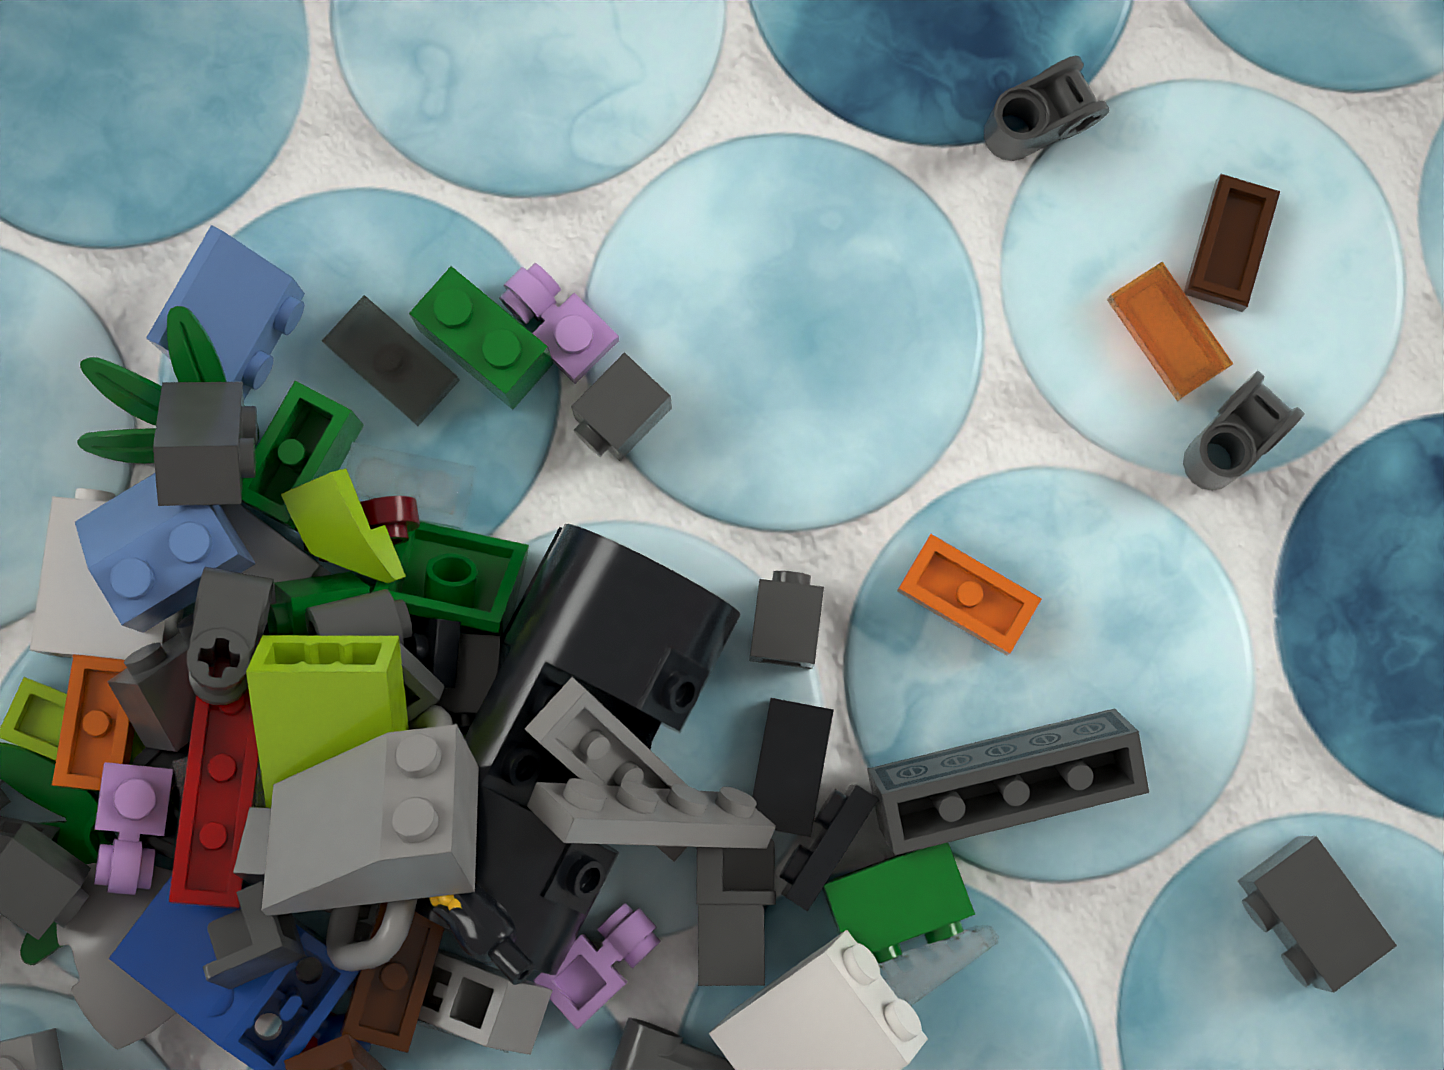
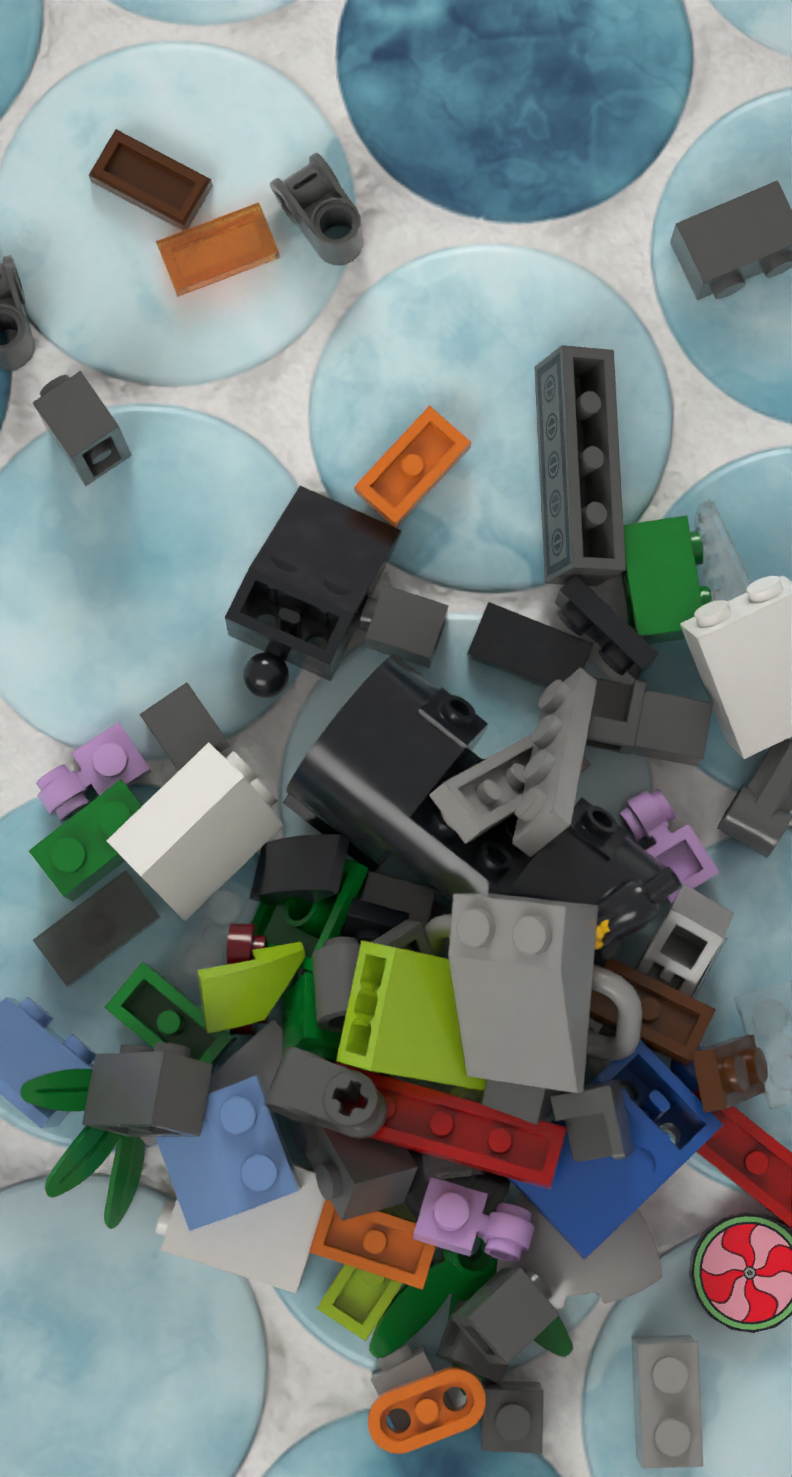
camera: 75 degrees left, 0 degrees up
none -> dark grey brick [32,371,132,486]
none -> white brick [107,742,284,921]
none -> black slope [225,486,402,698]
none -> black slope [249,834,350,905]

